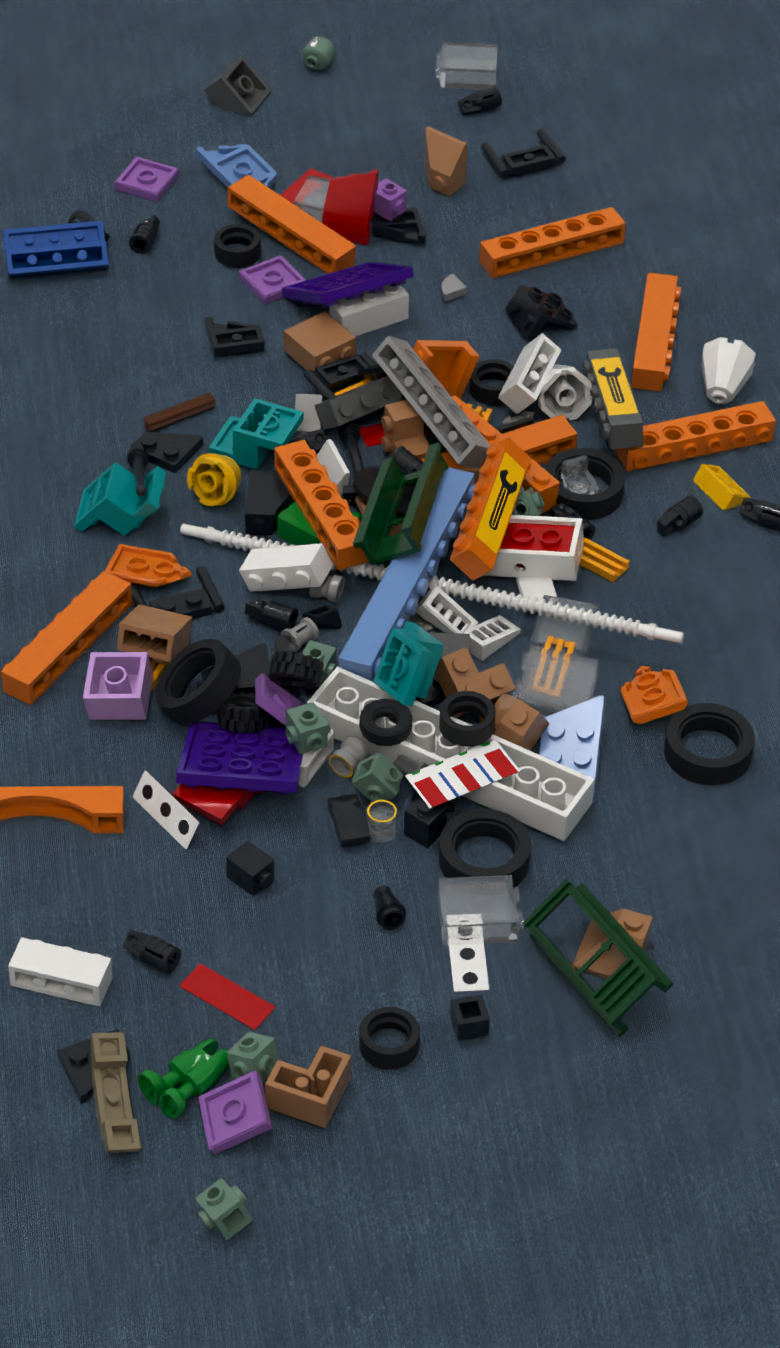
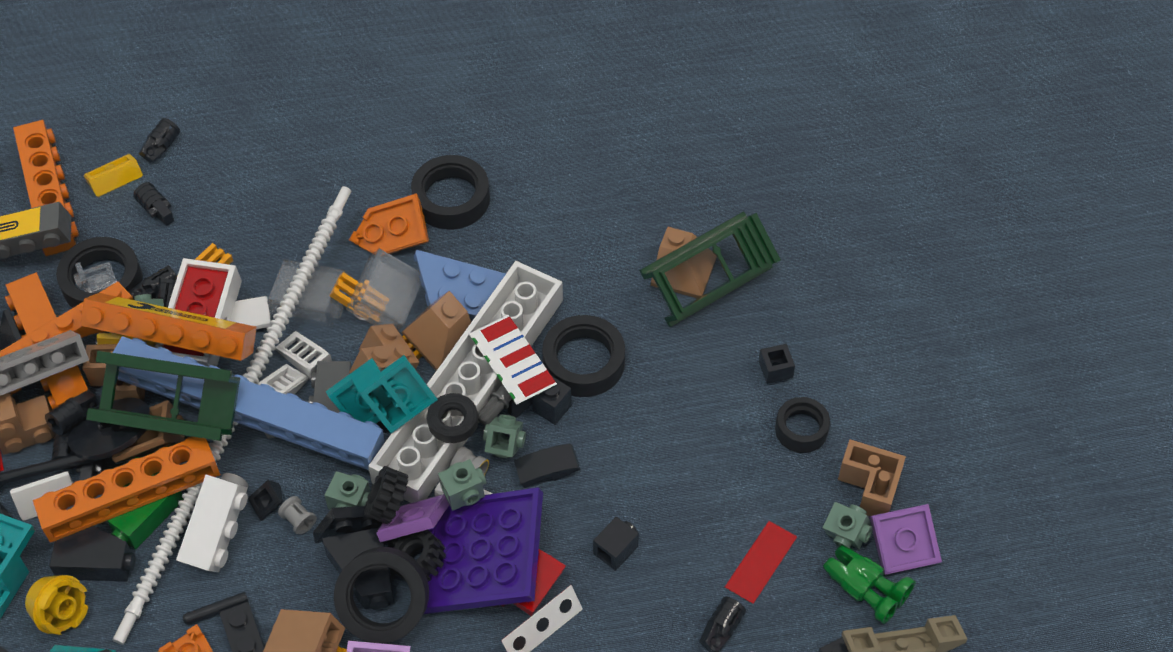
camera: 90 degrees left, 10 degrees up
sand green brick [195,1178,254,1241] -> none
black hinge [244,599,298,630] -> none
clear wheel [367,800,397,842] -> none
black cone [374,886,406,930] -> none
clear brick [437,875,523,946] -> none
black tyre [439,691,496,747] -> none
white sticker [446,917,489,992] -> none

